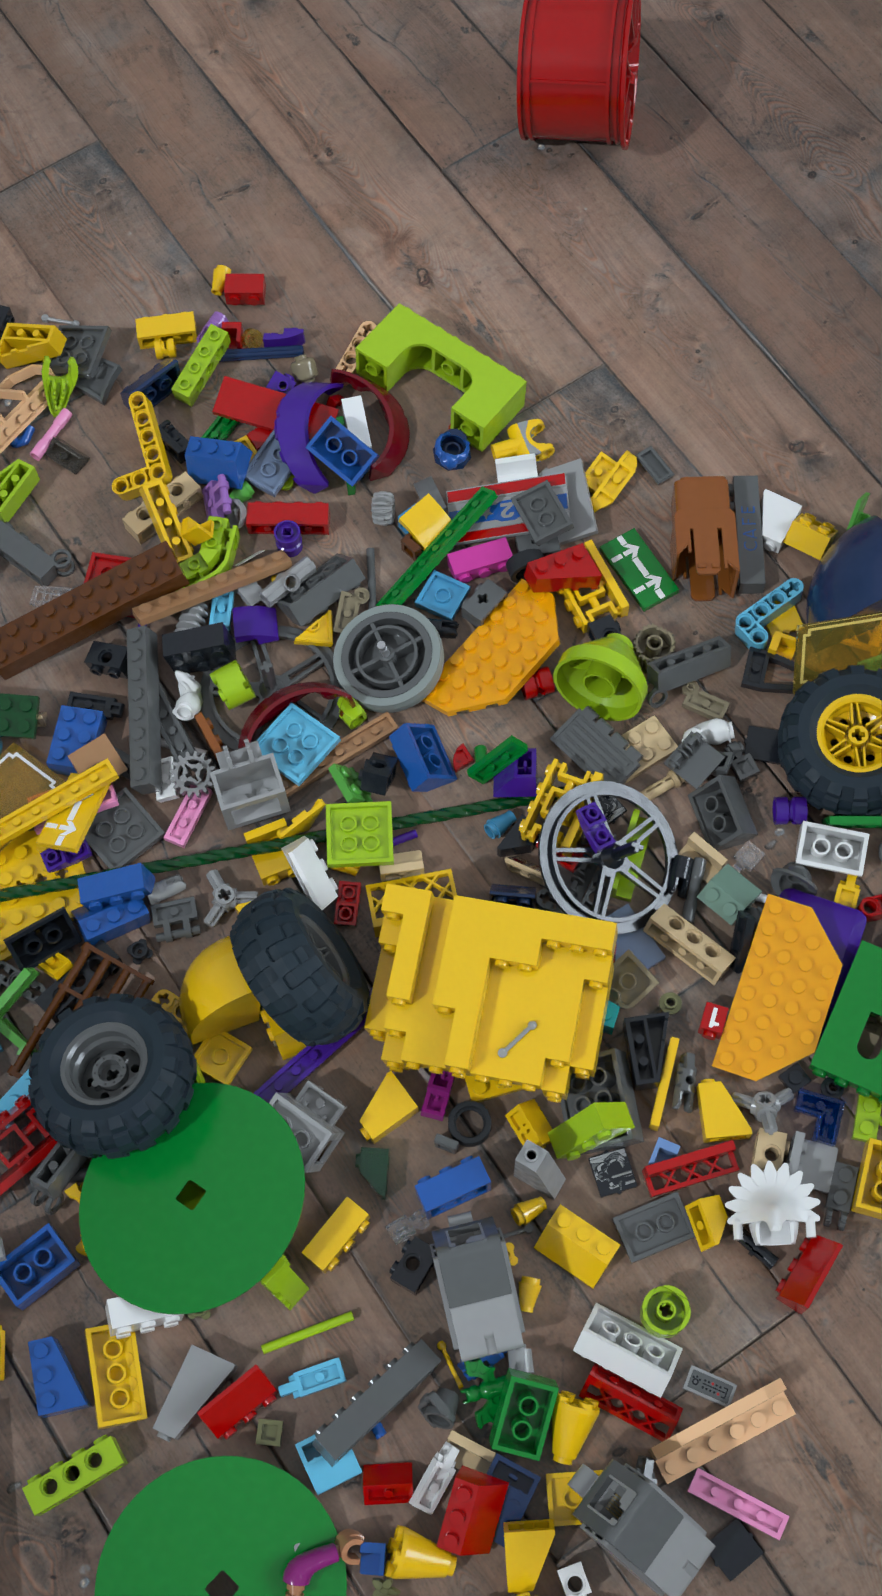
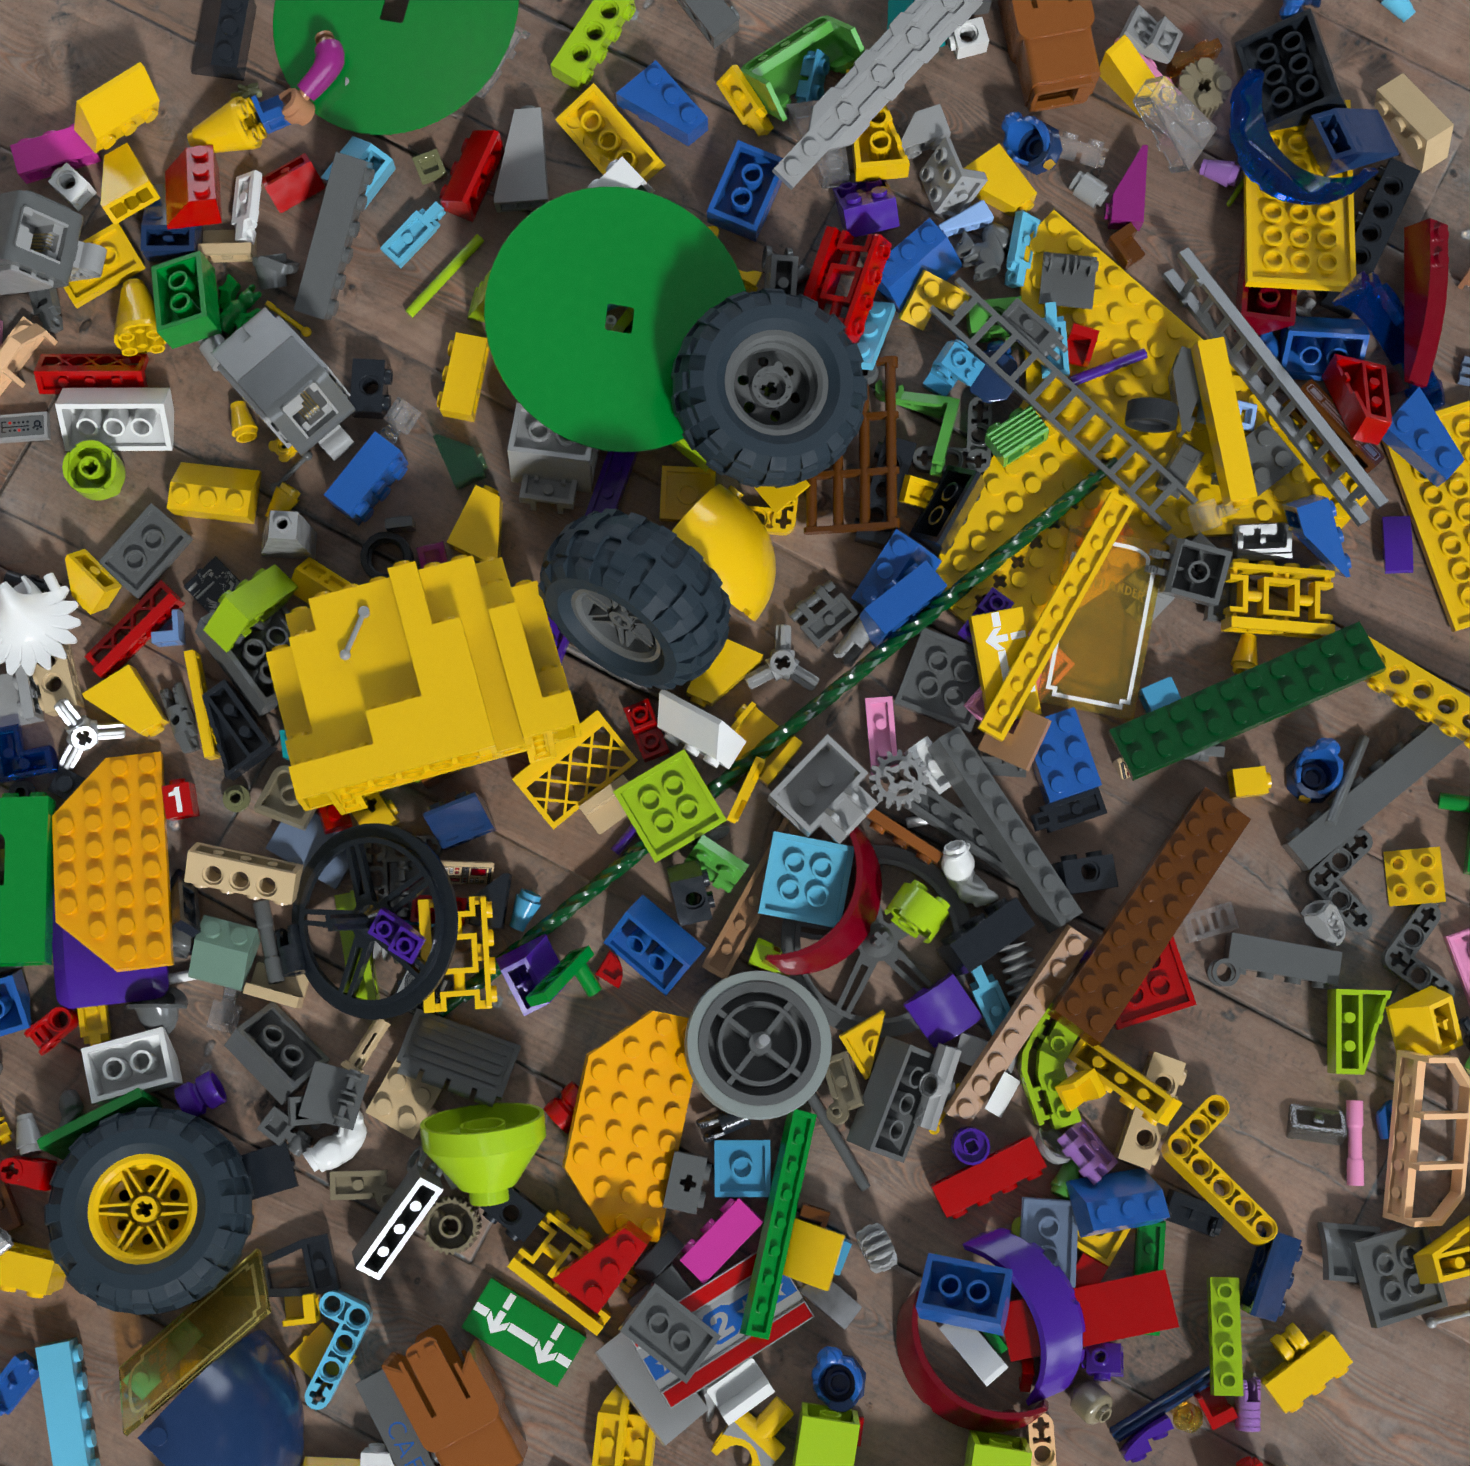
camera: 150 degrees right, 15 degrees up
lime animal [41,356,78,417] -> none
black plate [127,939,153,965] -> none

